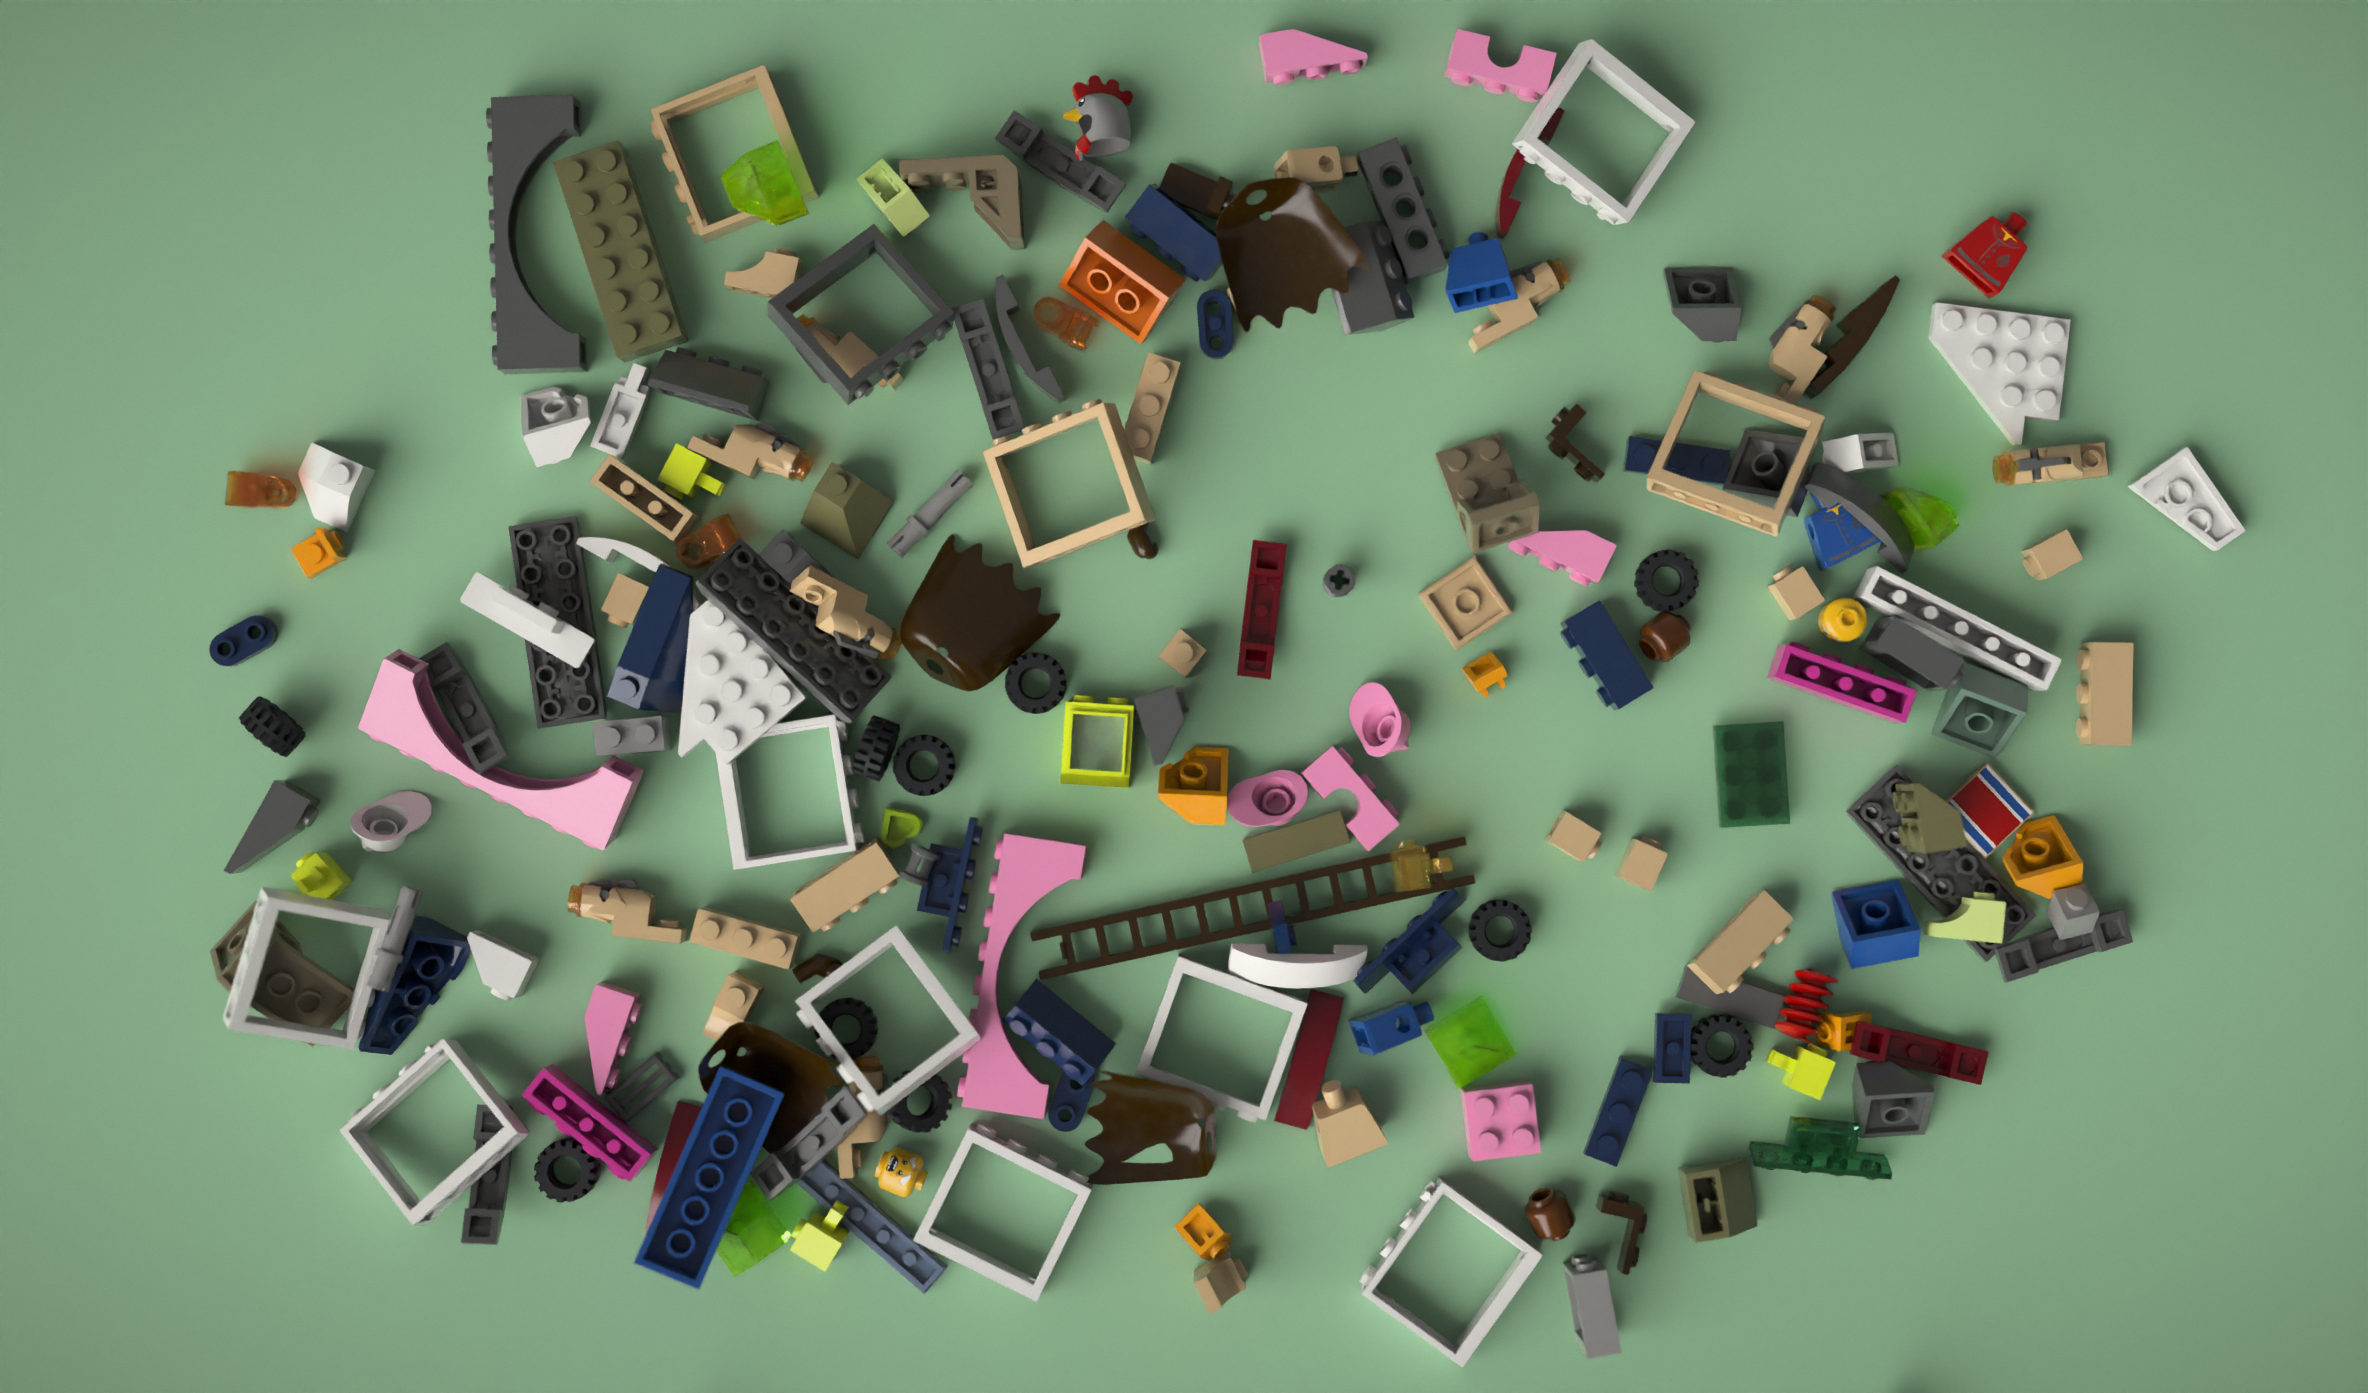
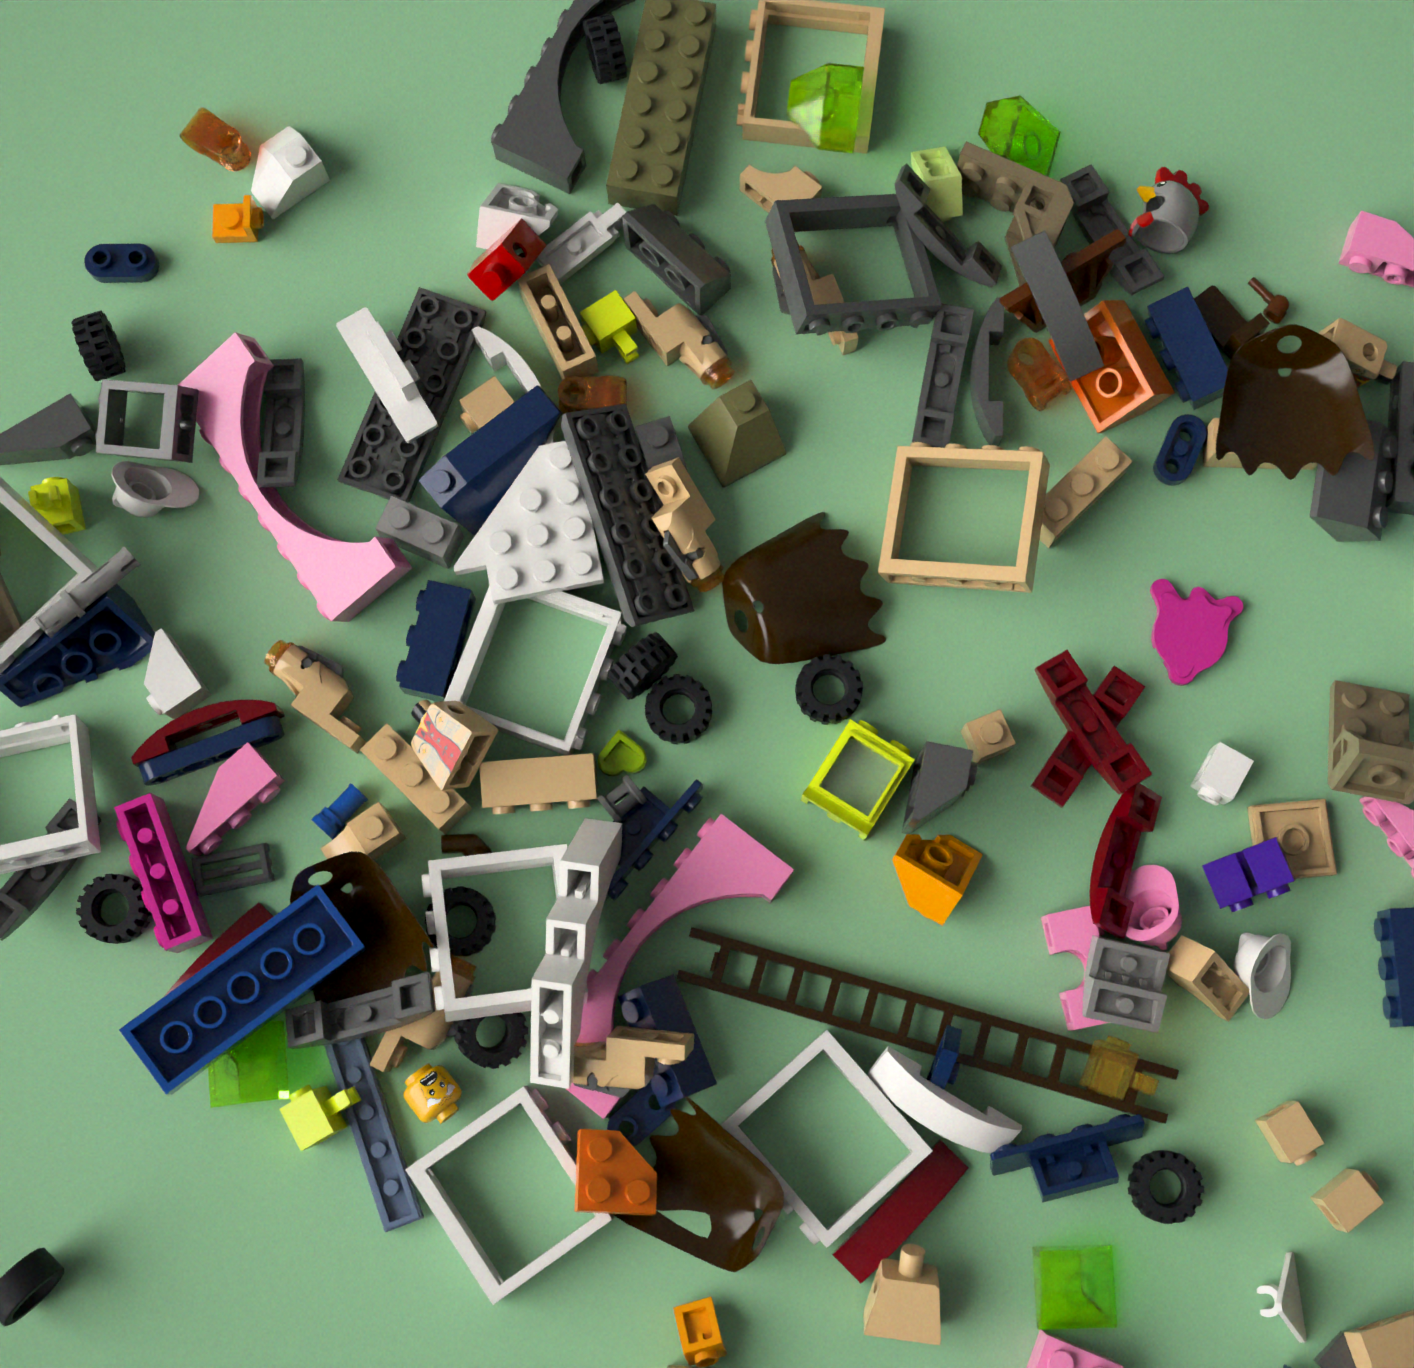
camera: 35 degrees right, 10 degrees down
light grey pin [887,470,973,558] -> none
dark brown arm [1127,523,1159,560] -> none
bright pink piece [1227,770,1308,827] -> none
olive tile [1242,810,1350,873] -> none
dark grey bush [1323,565,1355,597] -> none
blue torso [1348,1001,1434,1055] -> none
light orange tile [1462,651,1508,698] -> none
none -> dark grey window [95,379,199,463]
none -> dark red slope [131,699,285,767]
none -> dark blue beam [139,716,285,786]
none -> blue pin [311,783,368,840]
none -> dark blue brick [396,580,476,702]
none -> tan torso [411,700,499,790]
none -> red torso [467,218,546,301]
none -> white arch [530,818,622,1089]
none -> tan plate [572,1026,694,1098]
none -> orange plate [574,1129,657,1216]
none -> black tyre [583,14,627,84]
none -> dark grey slope [894,163,1002,287]
none -> clear neon green slope [978,95,1061,177]
none -> reddish brown wing [999,228,1126,333]
none -> dark grey slope [1010,230,1104,382]
none -> dark red slope [1035,650,1152,795]
none -> light grey slope [1082,935,1170,1033]
none -> dark red slope [1090,783,1162,938]
none -> dark pink tile [1150,579,1243,686]
none -> tan arch [1166,935,1250,1022]
none -> white brick [1190,742,1254,805]
none -> dark purple piece [1202,837,1296,913]
none -> white piece [1233,933,1291,1020]
none -> reddish brown hand [1248,277,1289,324]
none -> white piece [1257,1252,1307,1343]

